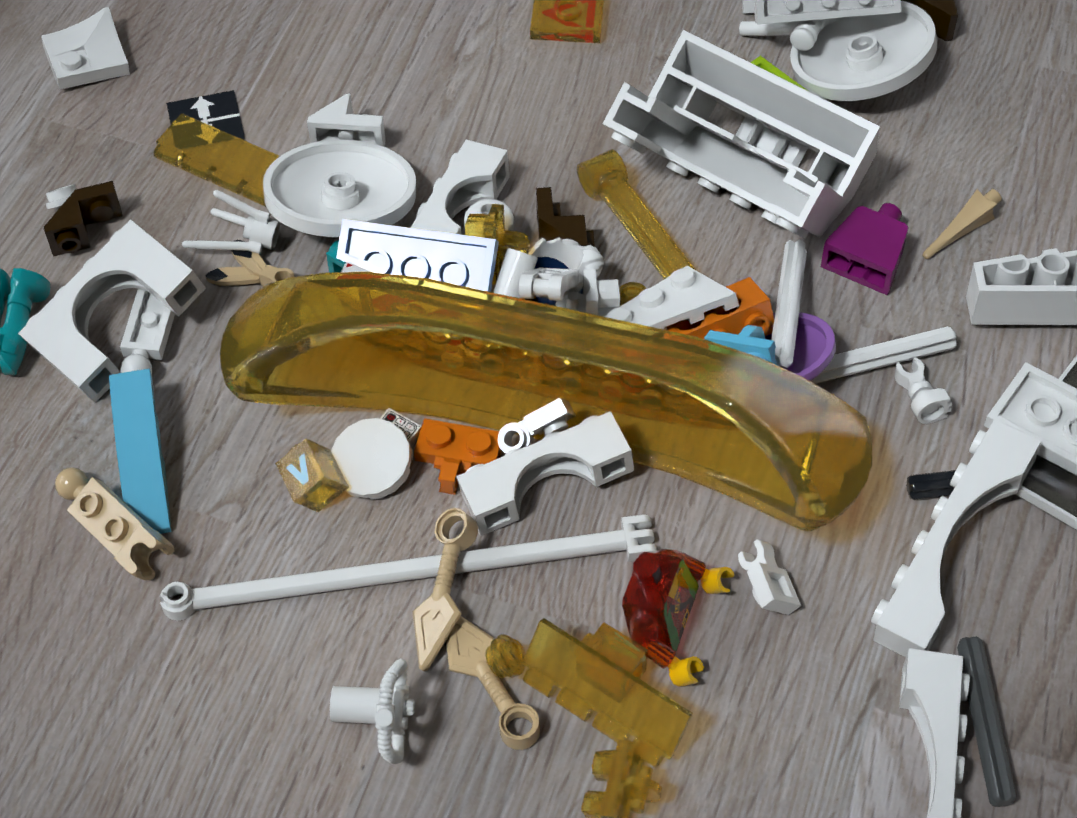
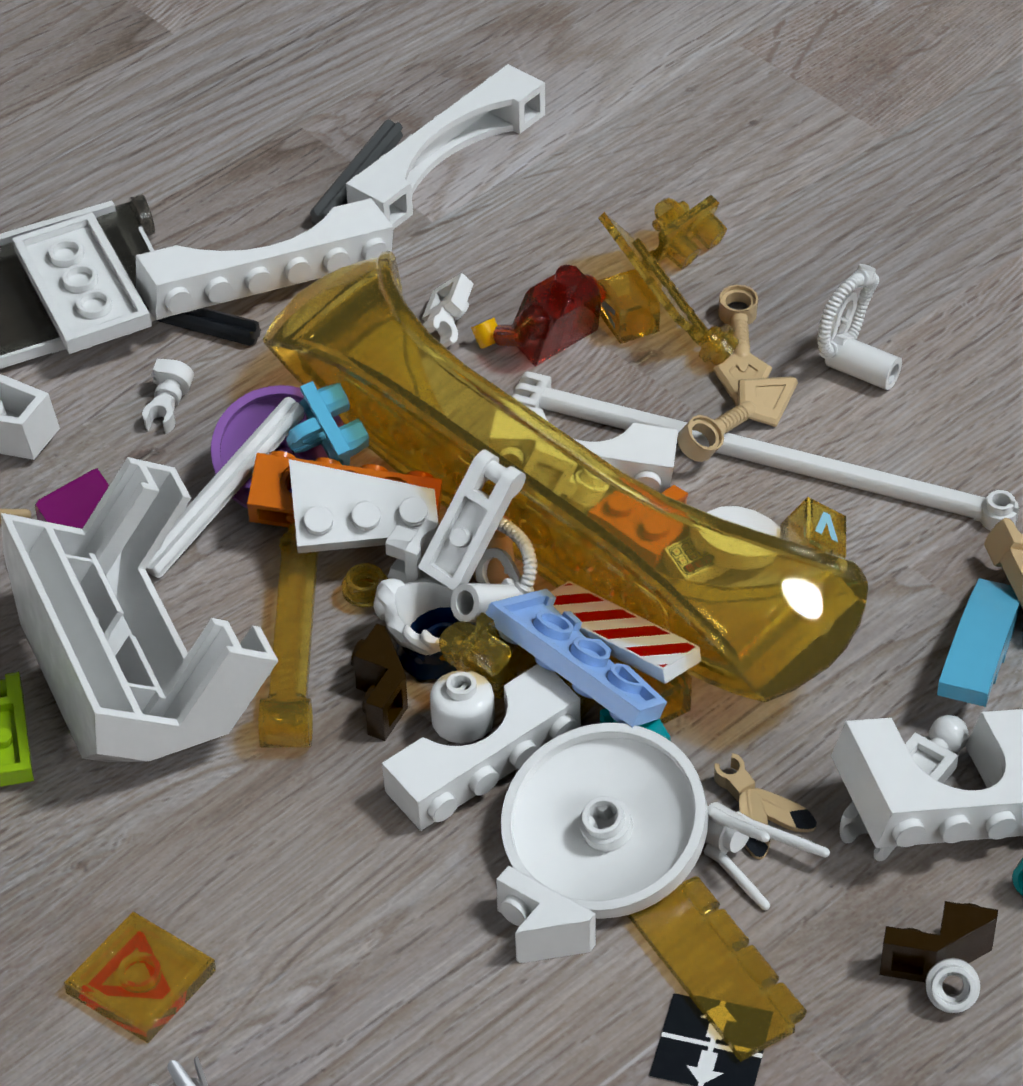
camera: 150 degrees left, 10 degrees down
white axle [808,326,957,384] -> none

